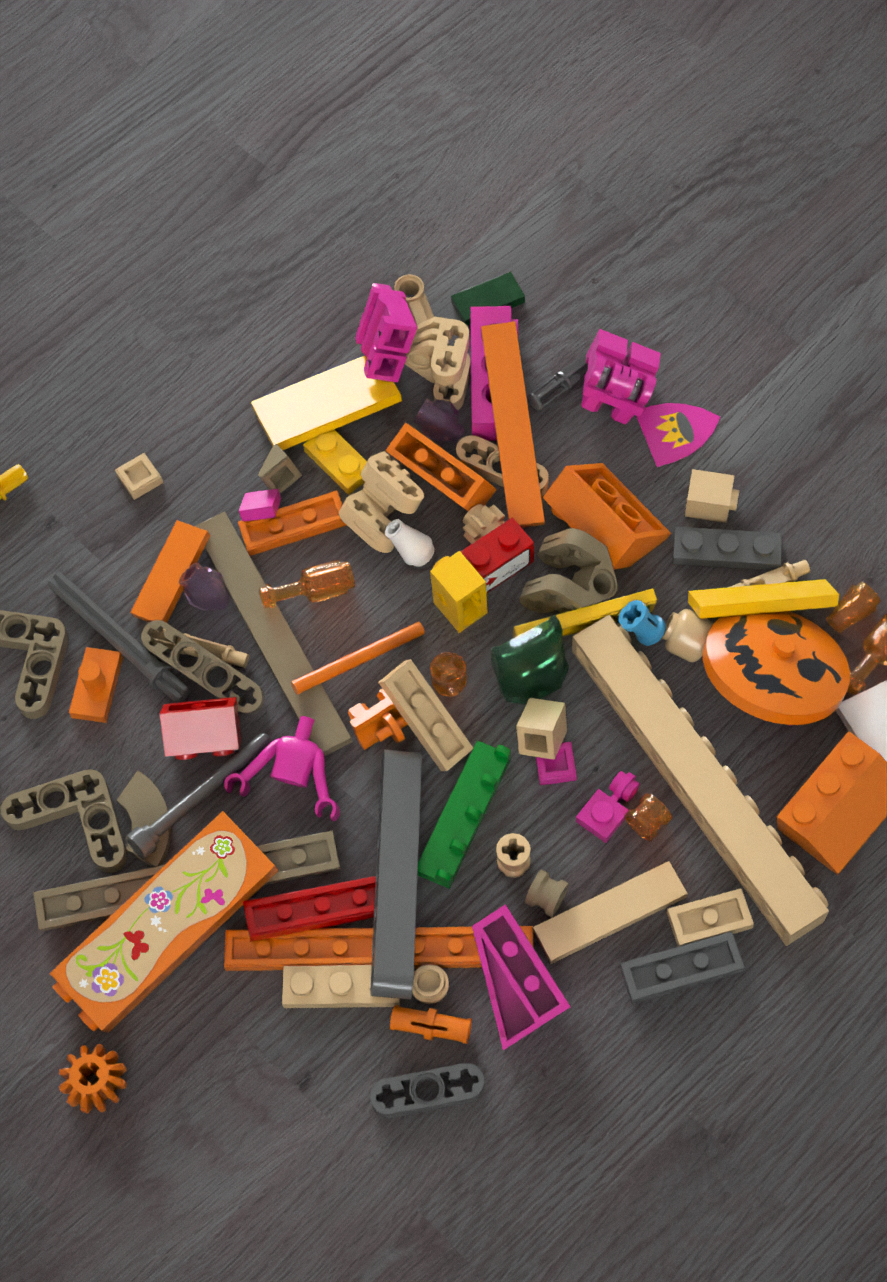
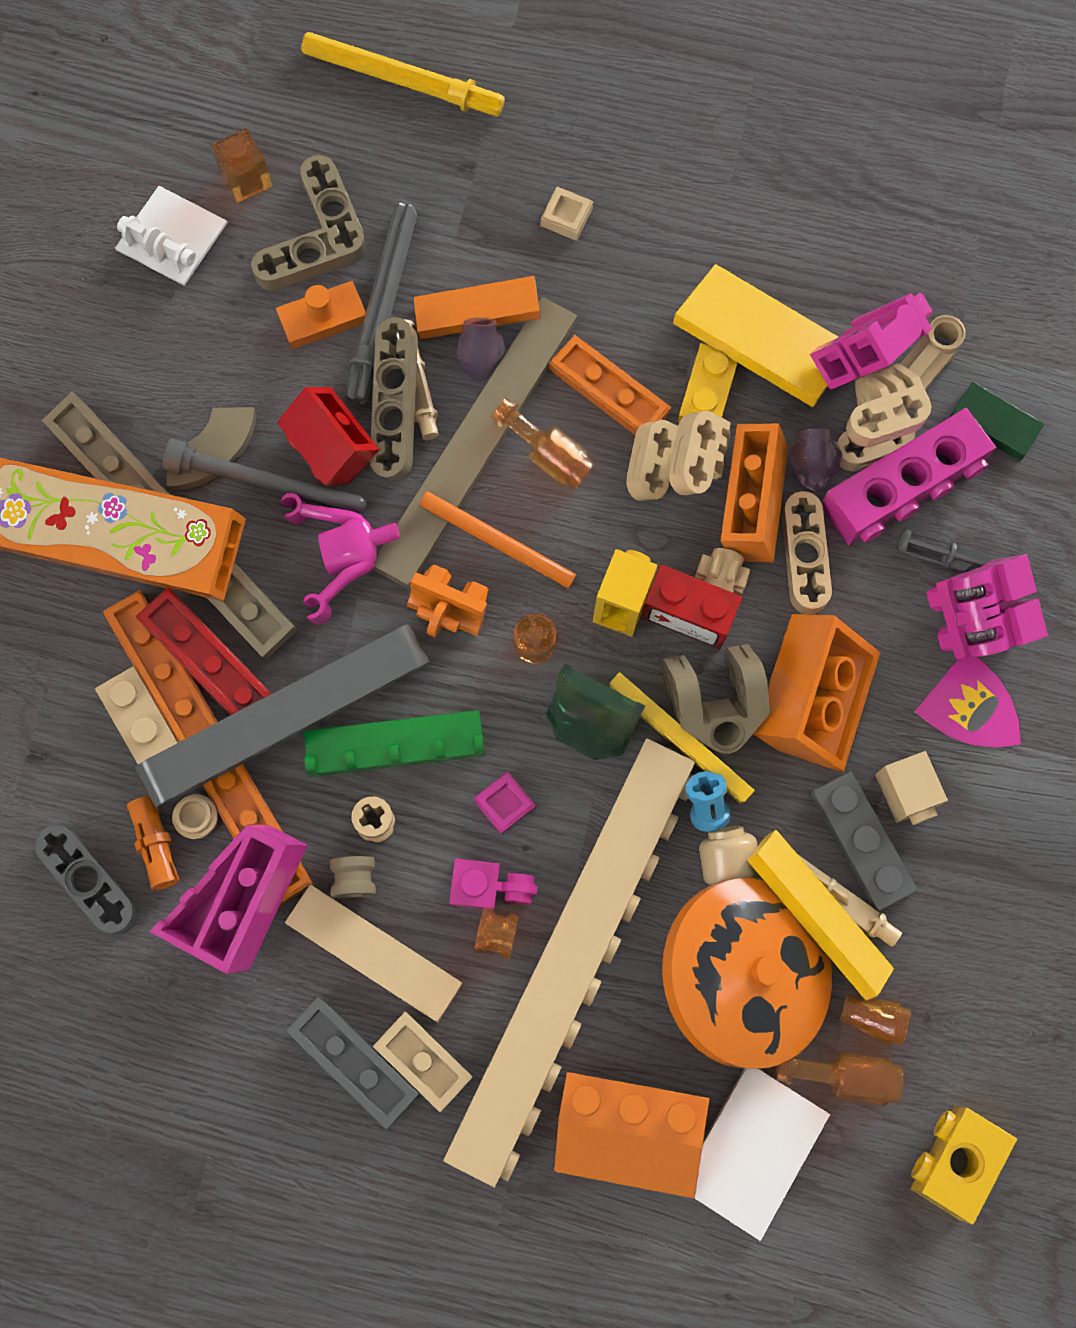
camera: 50 degrees right, 10 degrees up
dark tan beam [1,769,128,873] -> none
dark pink tile [239,489,281,522] -> none
dark tan slope [258,444,302,494] -> none
tan plate [378,659,473,771] -> none
white cone [385,519,435,567] -> none
orange tile [481,321,545,528] -> none
tan brick [516,698,567,760] -> none

